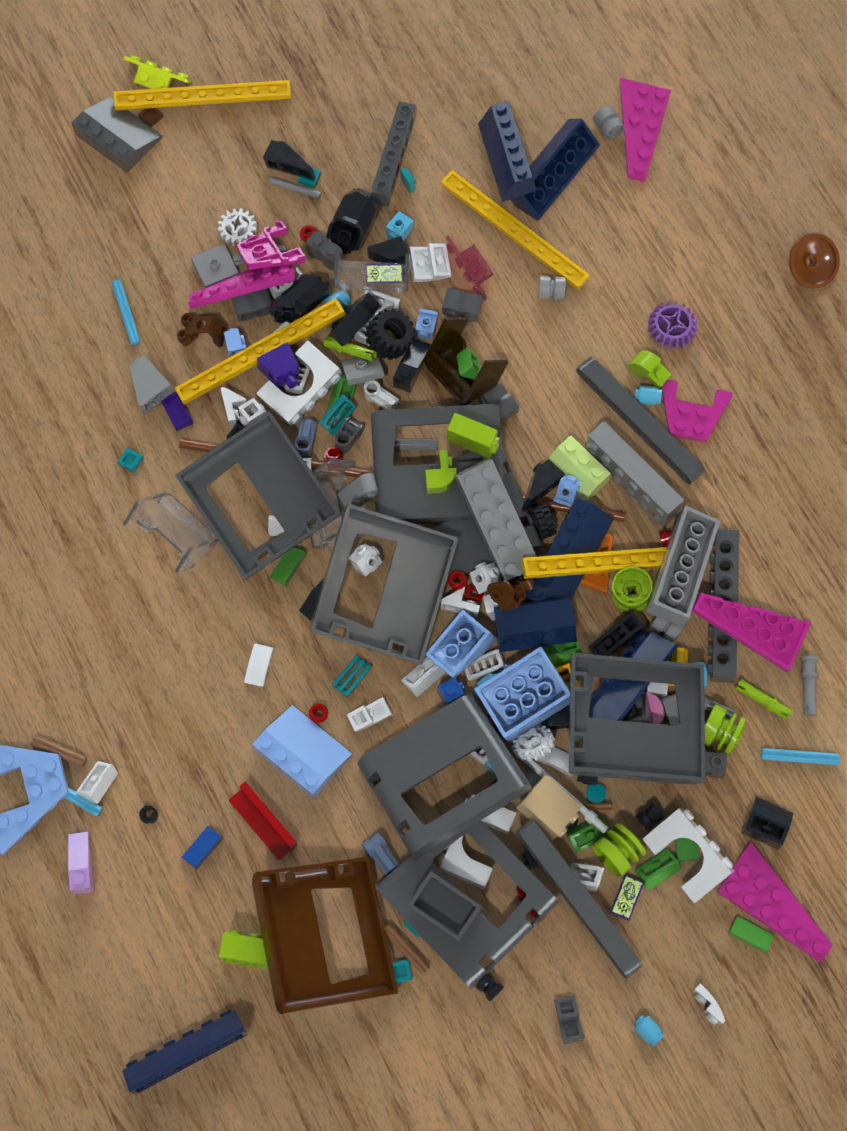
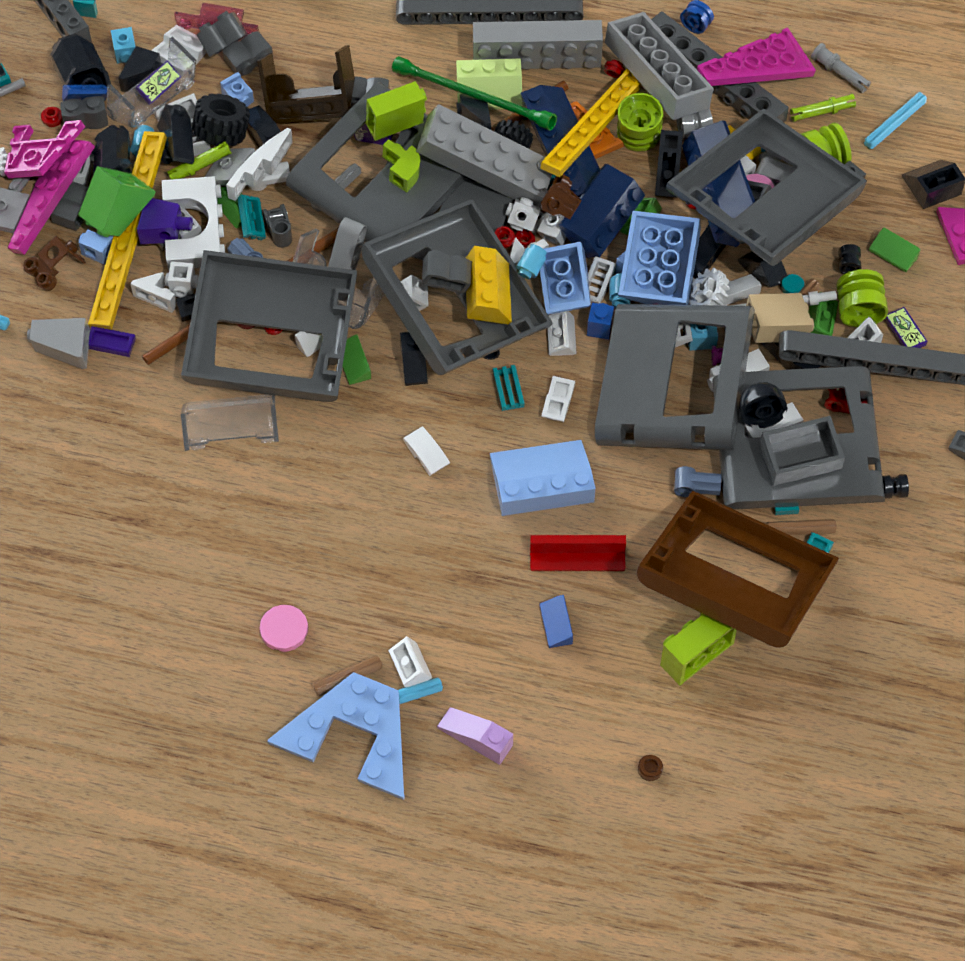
camera: 50 degrees left, 10 degrees down
teal tile [117,448,144,473] -> none
dark blue slope [122,1010,248,1095] -> none
black bush [139,805,158,824] -> none
red plate [309,703,329,723] -> none
red plate [324,447,343,465] -> none
bright green slope [457,347,481,380] -> none
light blue brick [553,475,582,507] -> none
bright green slope [634,848,681,890] -> none
white arch [643,807,734,903] -> none
none -> blue slope [62,84,111,101]
none -> bright green slope [78,166,156,237]
none -> dark grey brick [197,11,248,57]
none -> white slope [226,128,293,201]
none -> bright pink tile [260,605,308,652]
none -> green hose [392,56,557,131]
none -> dark grey brick [422,250,472,293]
none -> yellow slope [466,246,512,325]
none -> medium azure brick [516,244,547,279]
none -> reddish brown tile [638,755,663,781]
none -> blue wheel [680,0,714,34]
none -> black cylinder [739,382,788,428]

